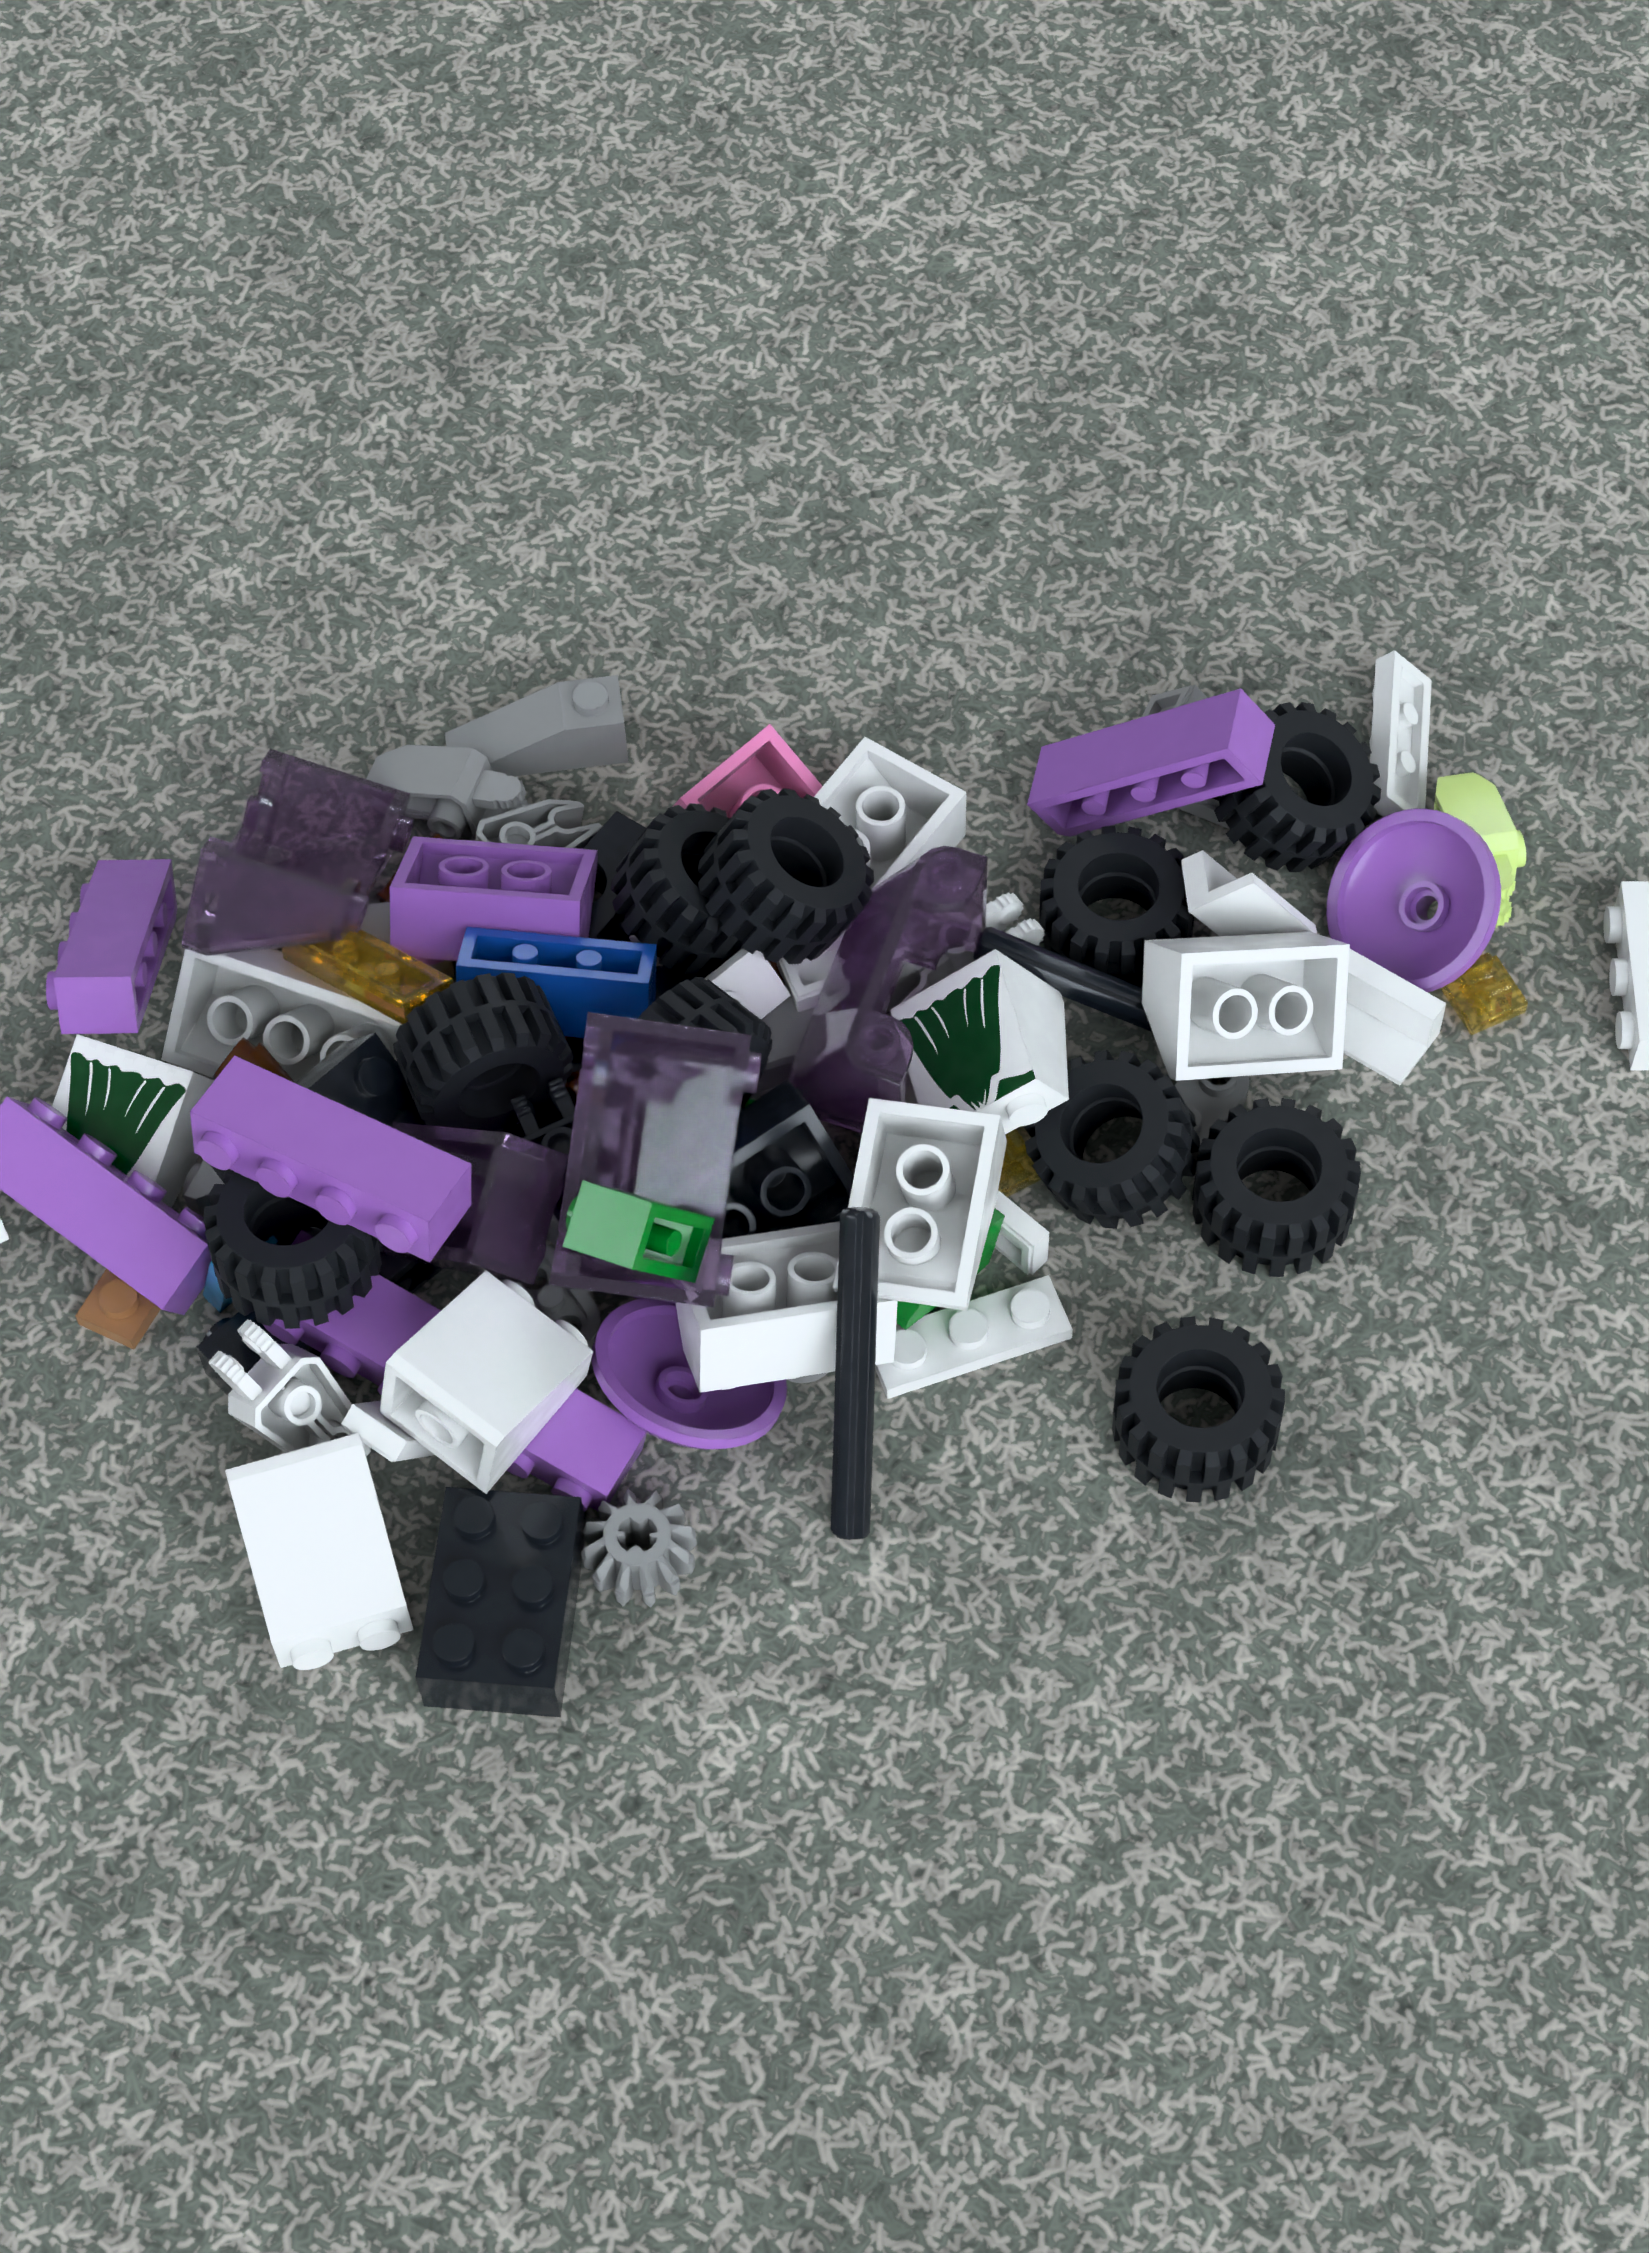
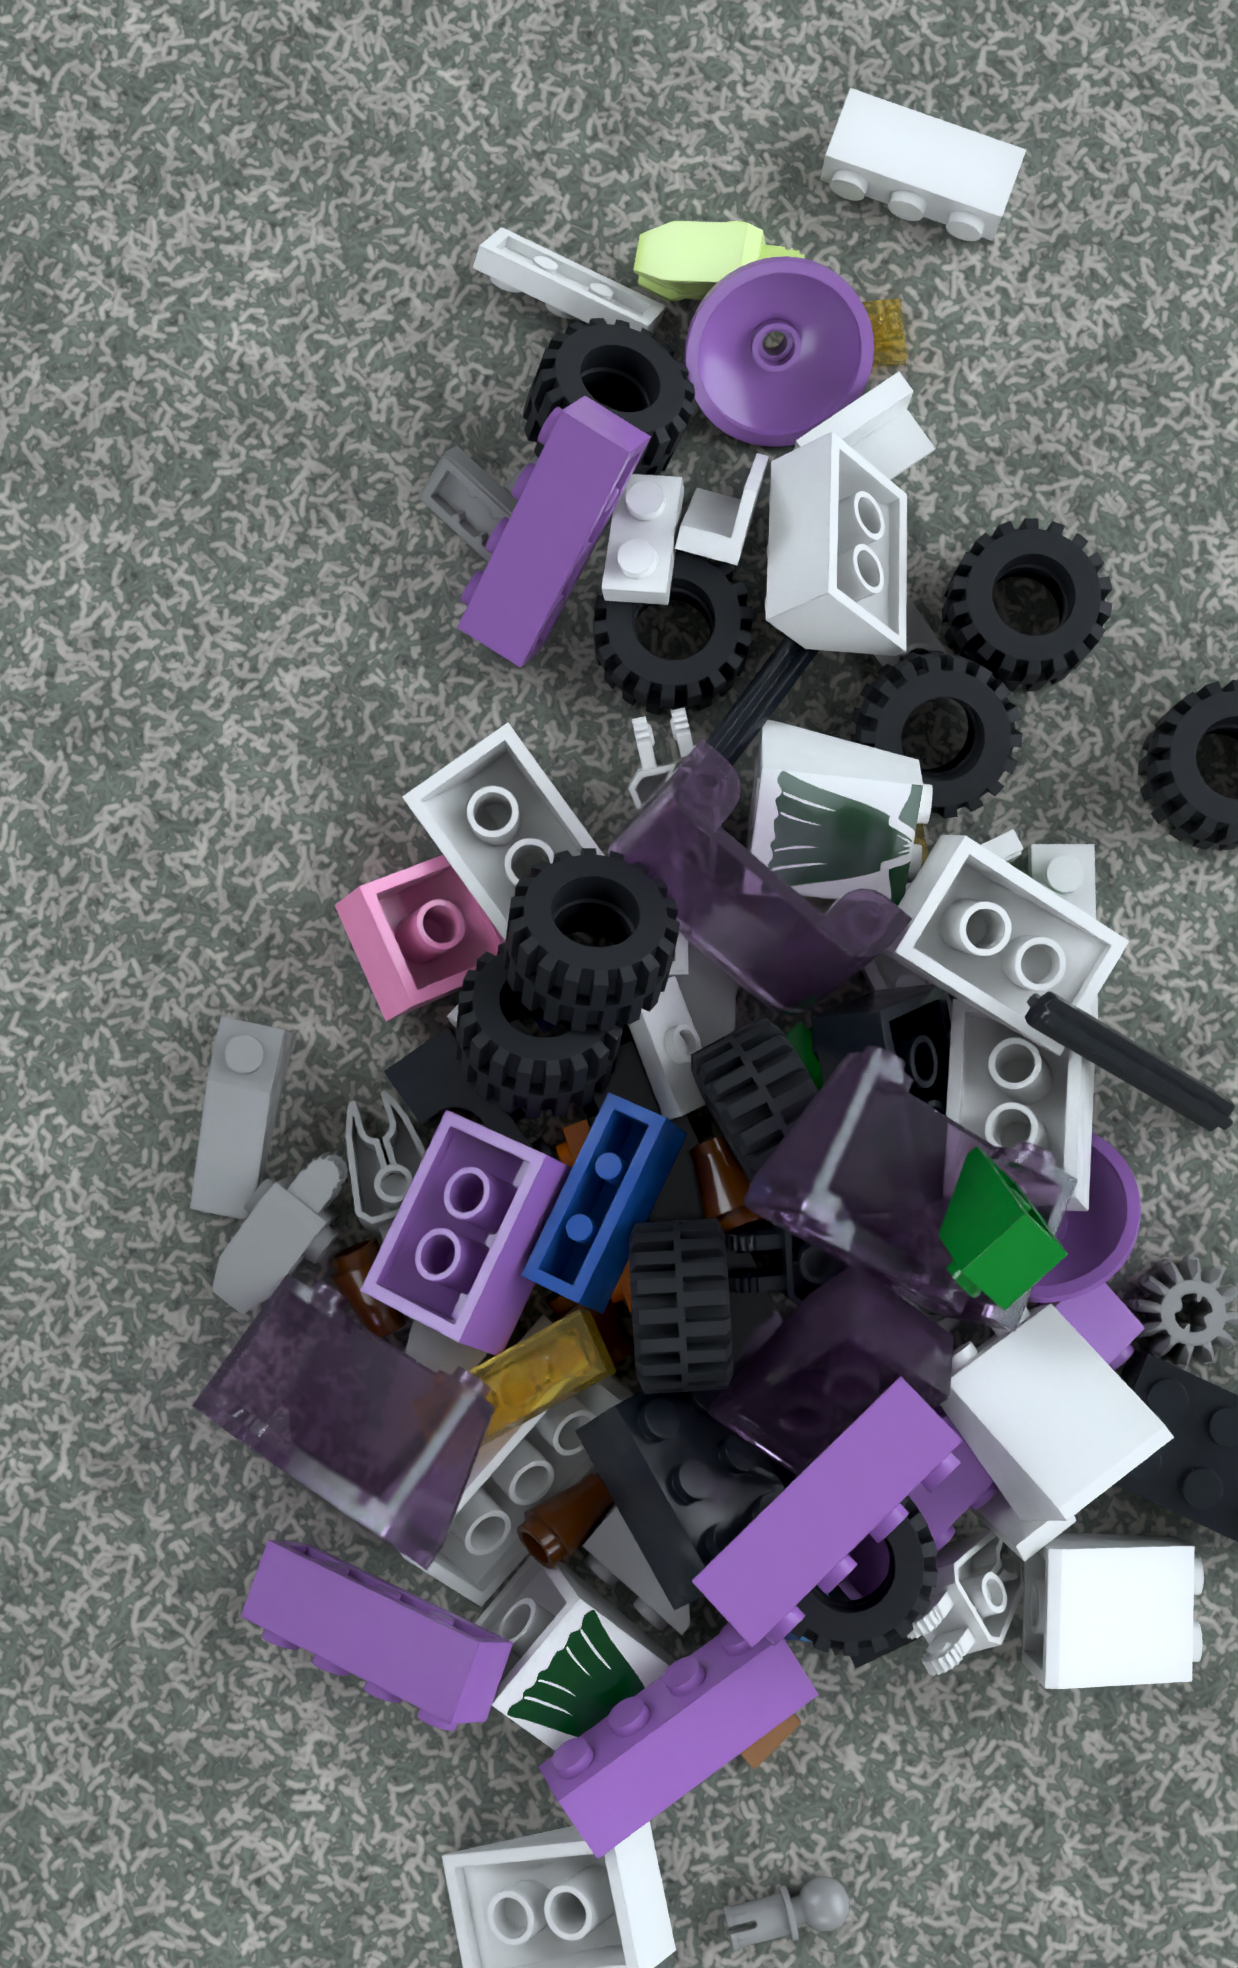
camera: 75 degrees left, 25 degrees up
none -> white plate [602,474,684,605]

